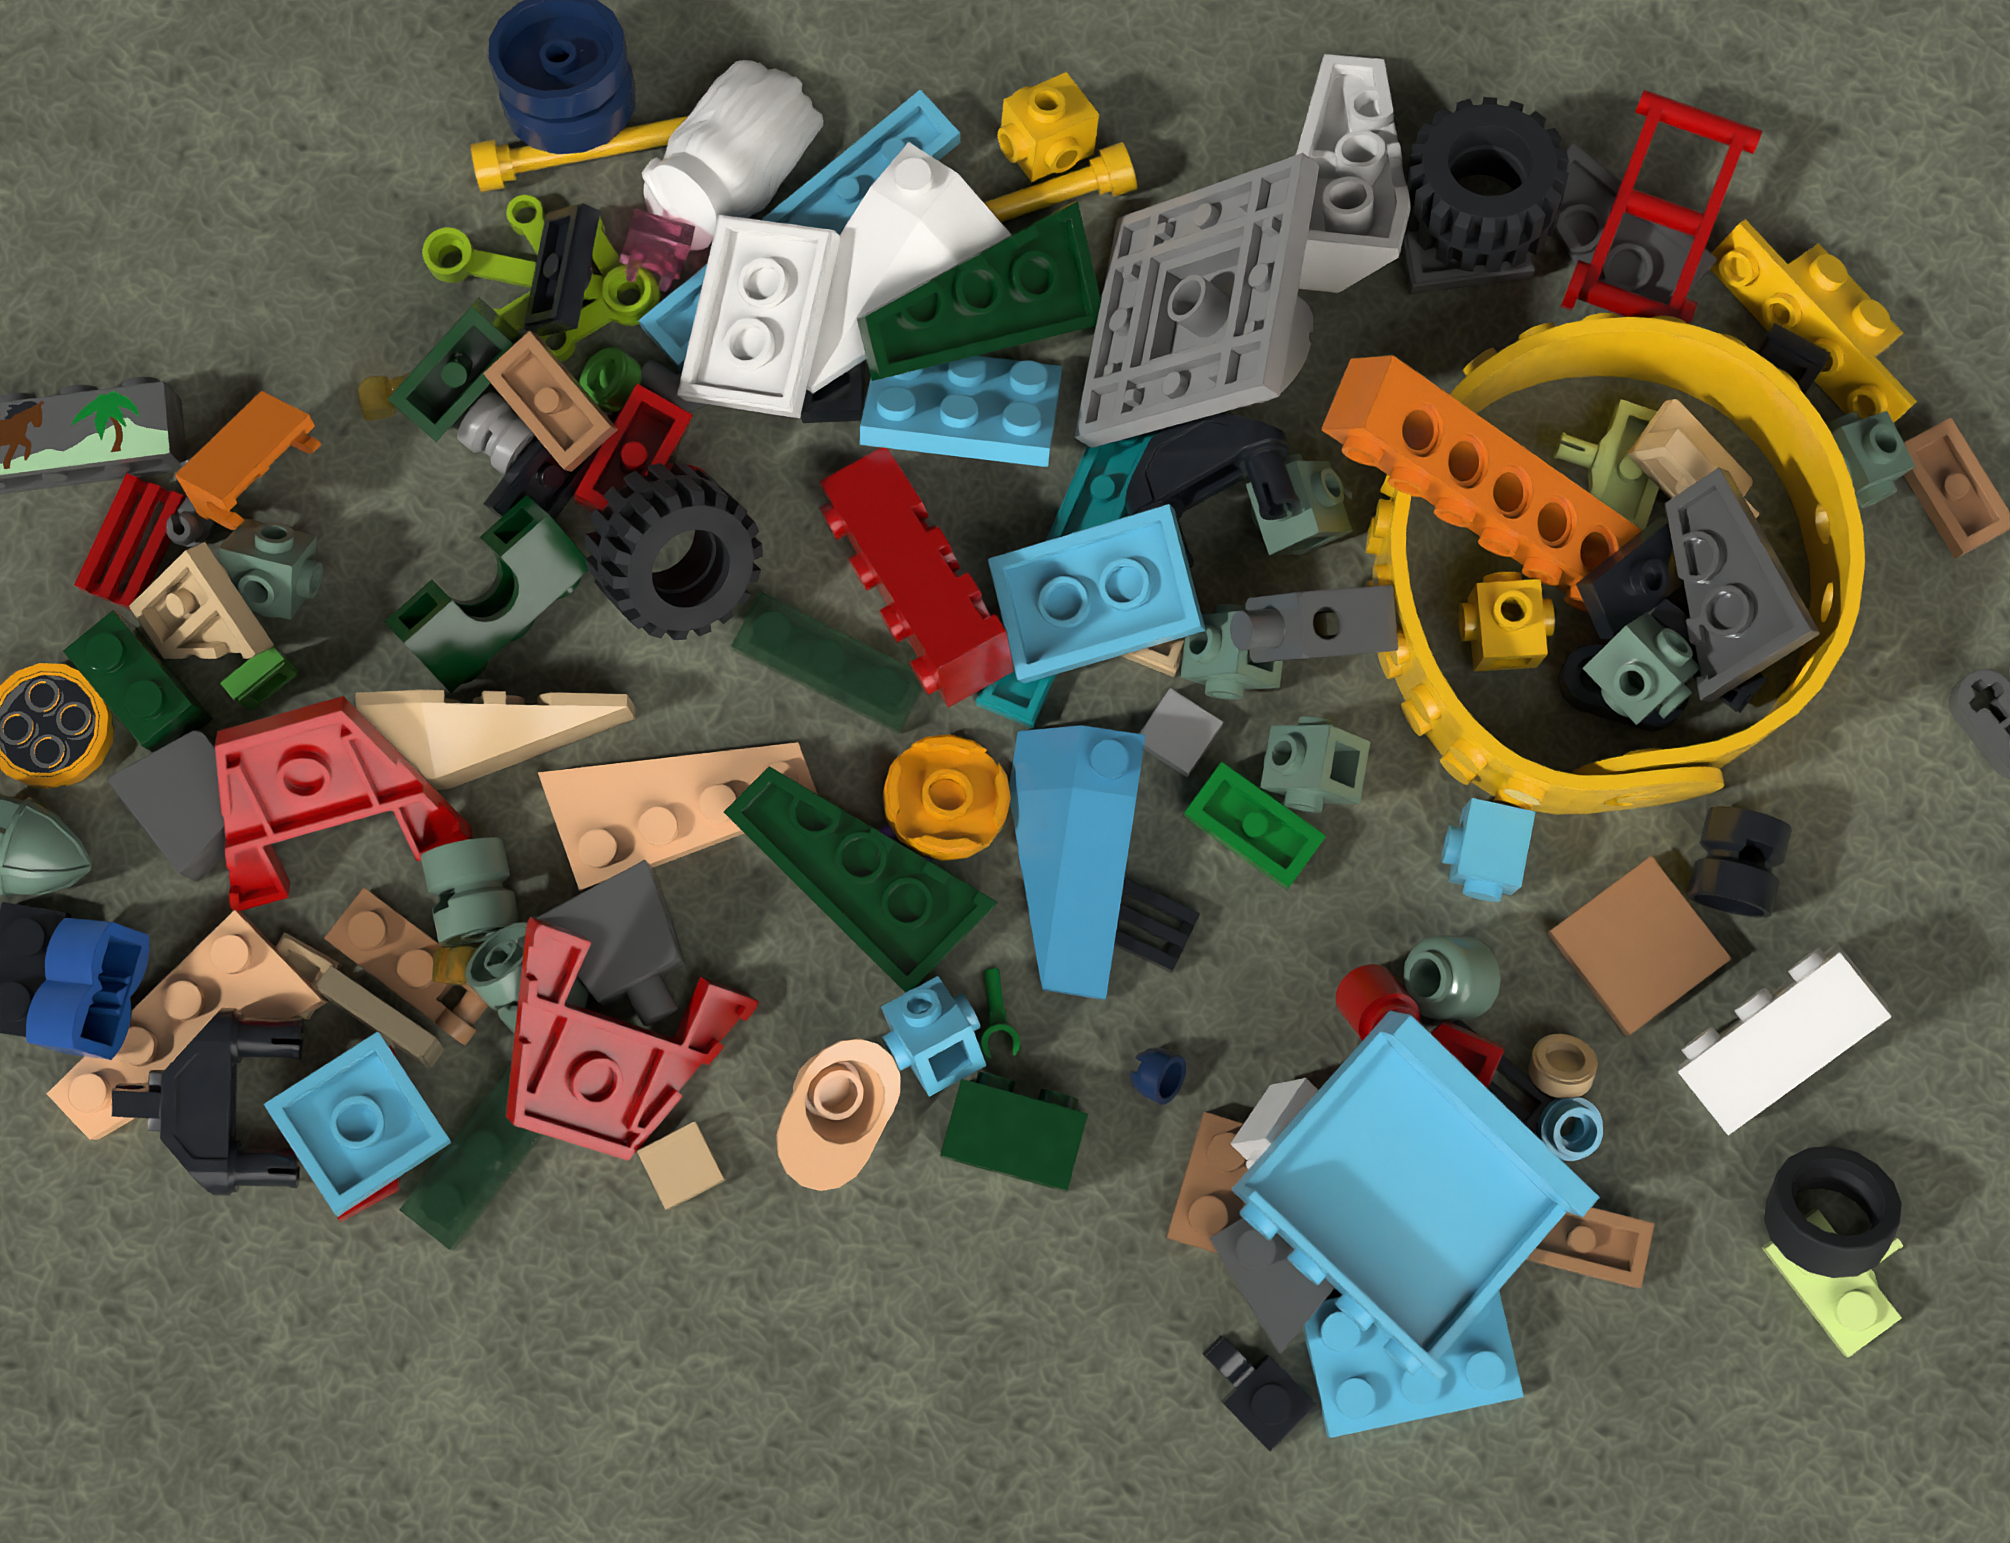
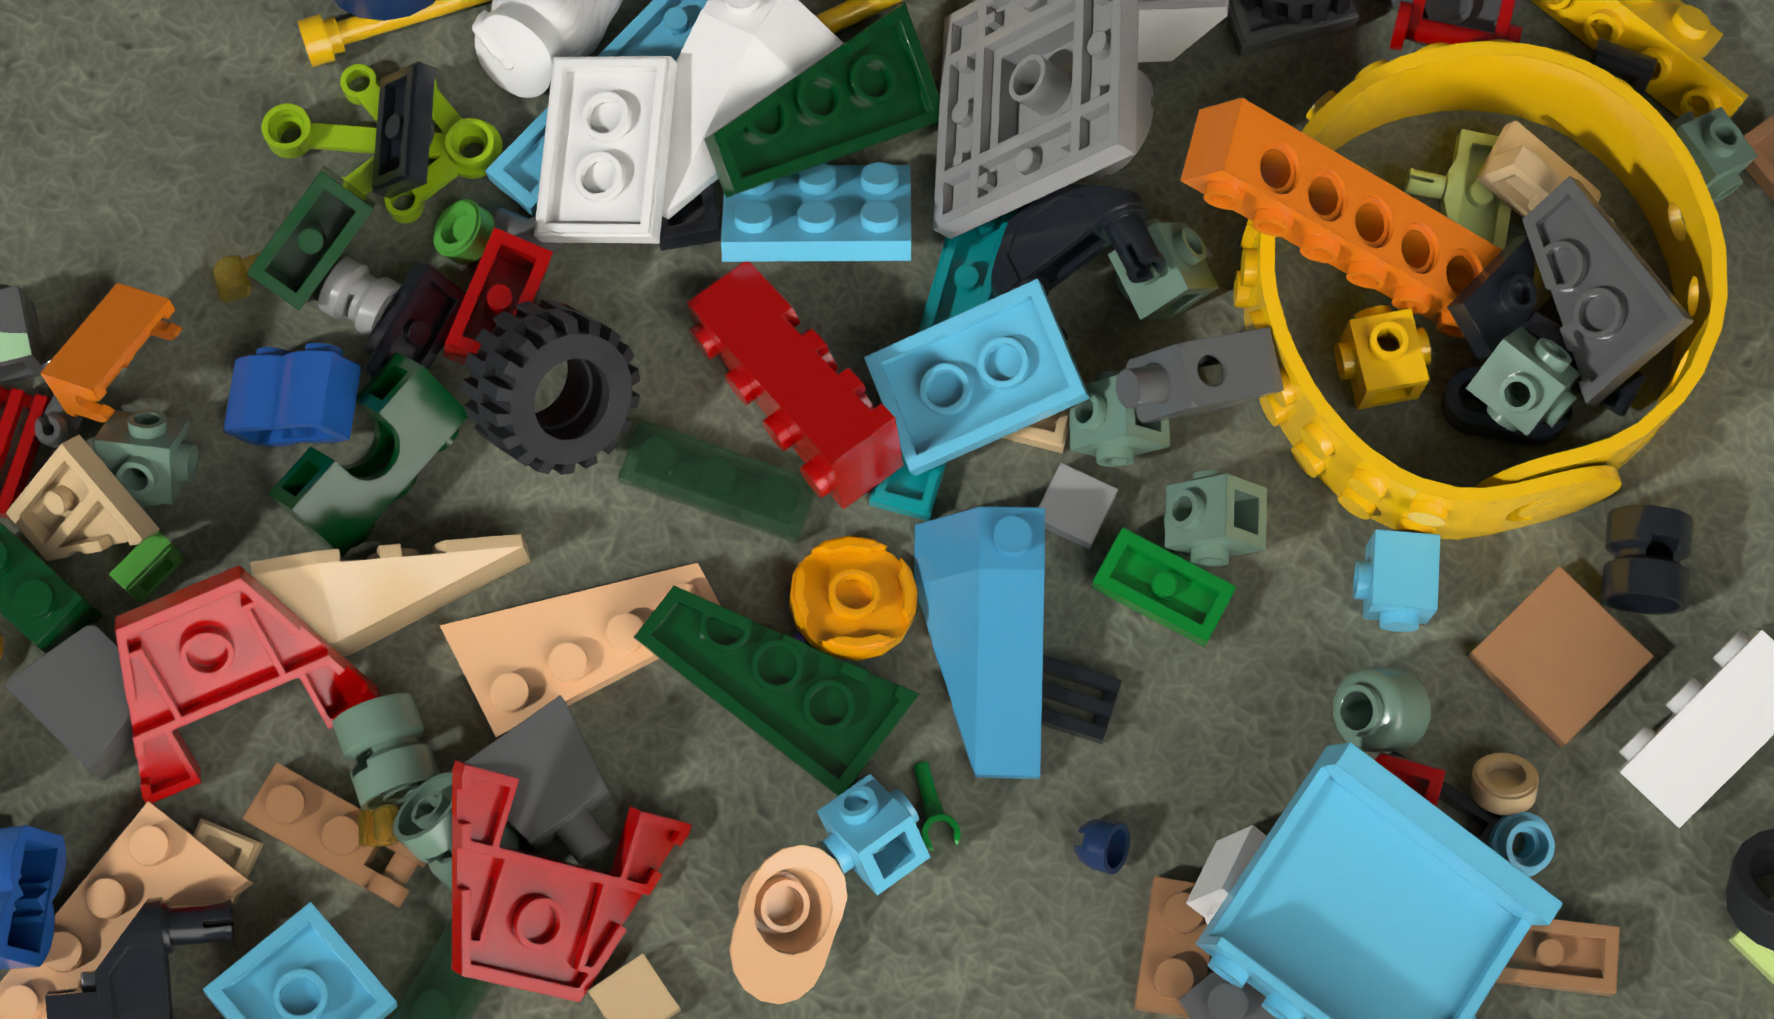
camera: 10 degrees left, 5 degrees down
dark tan tile [317,965,444,1068] -> none
medium nougat plate [483,331,618,472] -> none
clear pink tile [619,208,695,292] -> none
dark green brick [940,1071,1088,1193] -> none
red brick [1336,964,1420,1041] -> none
none -> blue brick [223,343,361,447]

